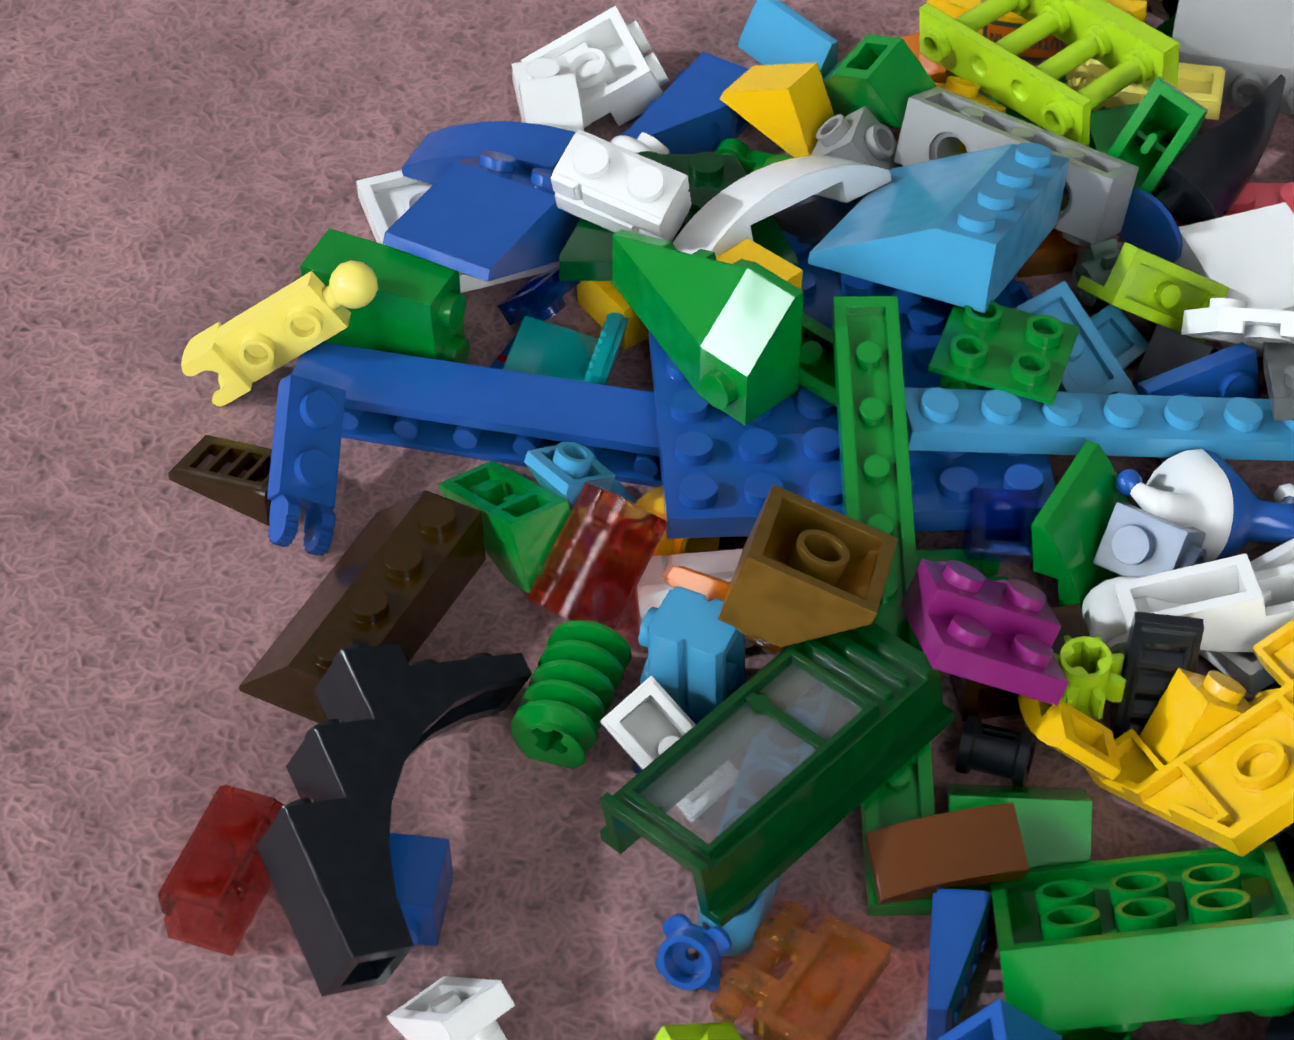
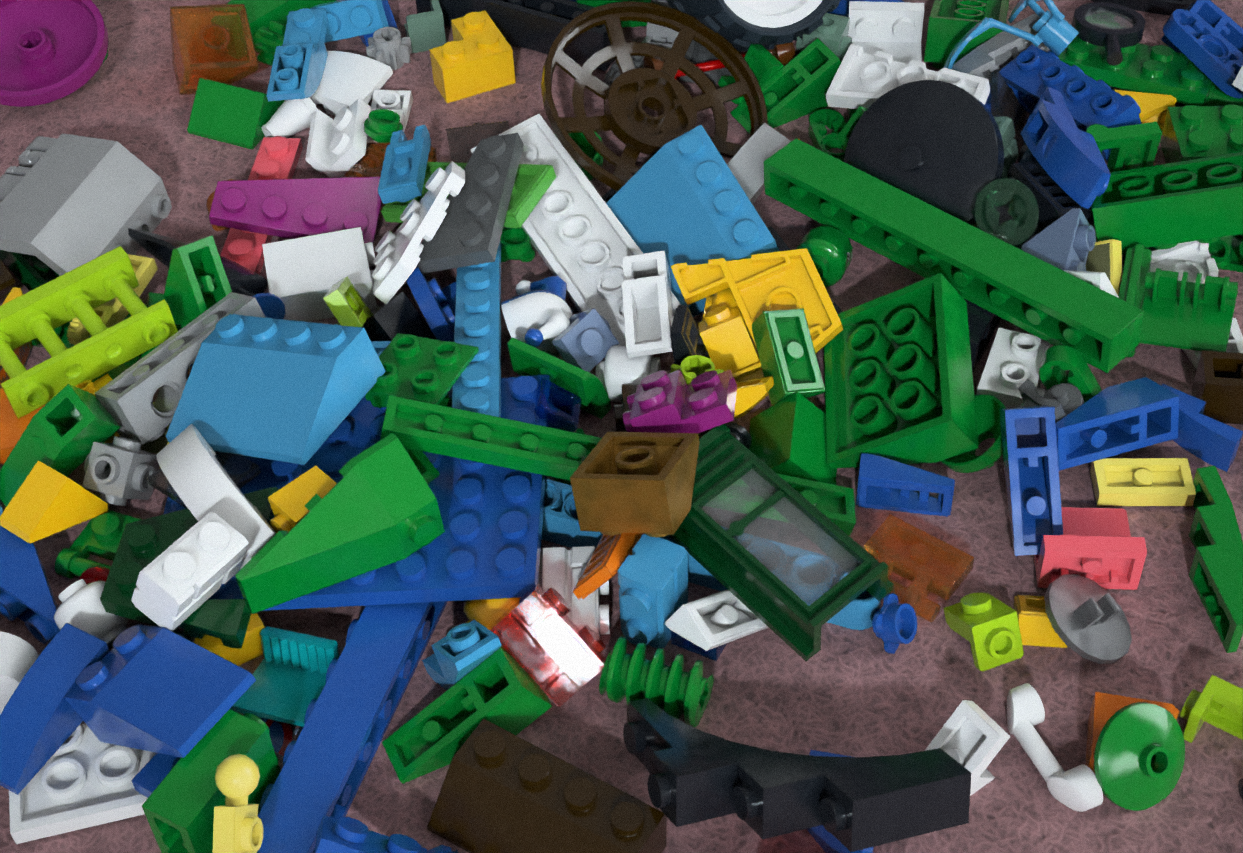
camera: 85 degrees left, 0 degrees up
reddish brown slope [864,803,1029,905] -> none
none -> green slope [752,309,825,405]

